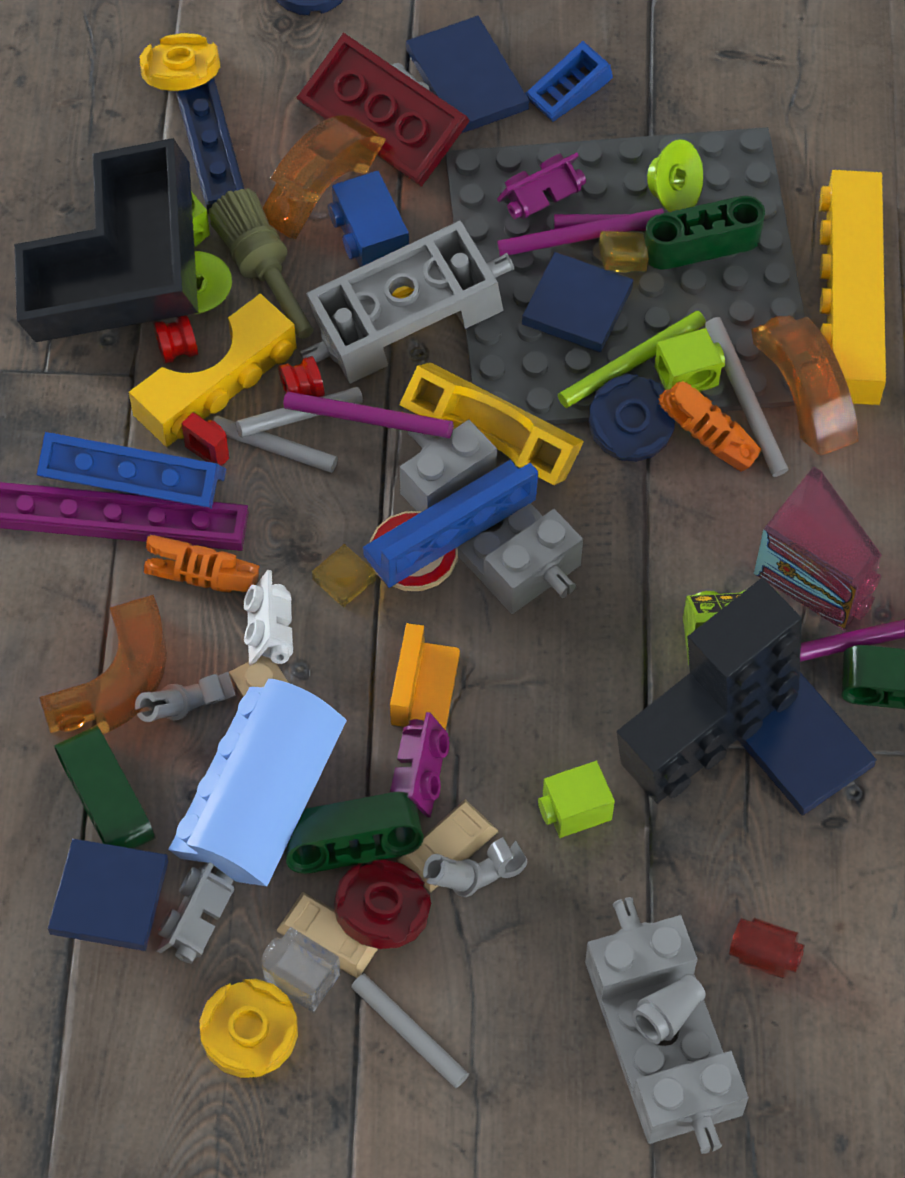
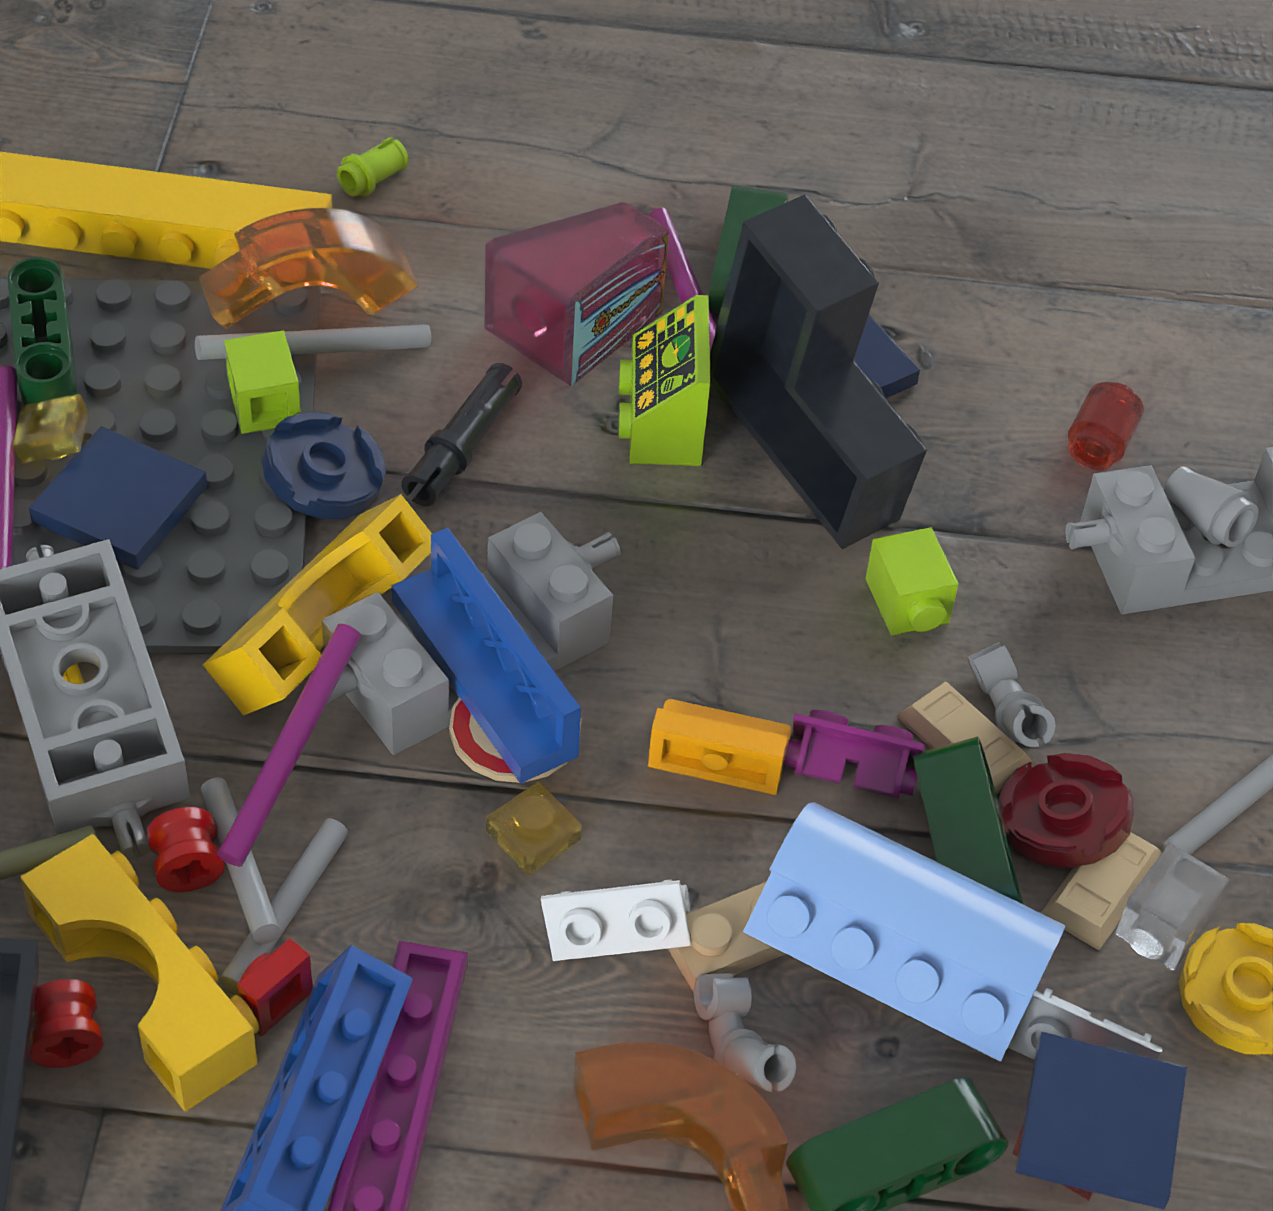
camera: 90 degrees left, 10 degrees down
orange hinge [144,535,260,593] -> none
lime bar [558,311,706,408] -> none
orange hinge [658,381,761,472] -> none
none -> black pin [401,363,522,506]

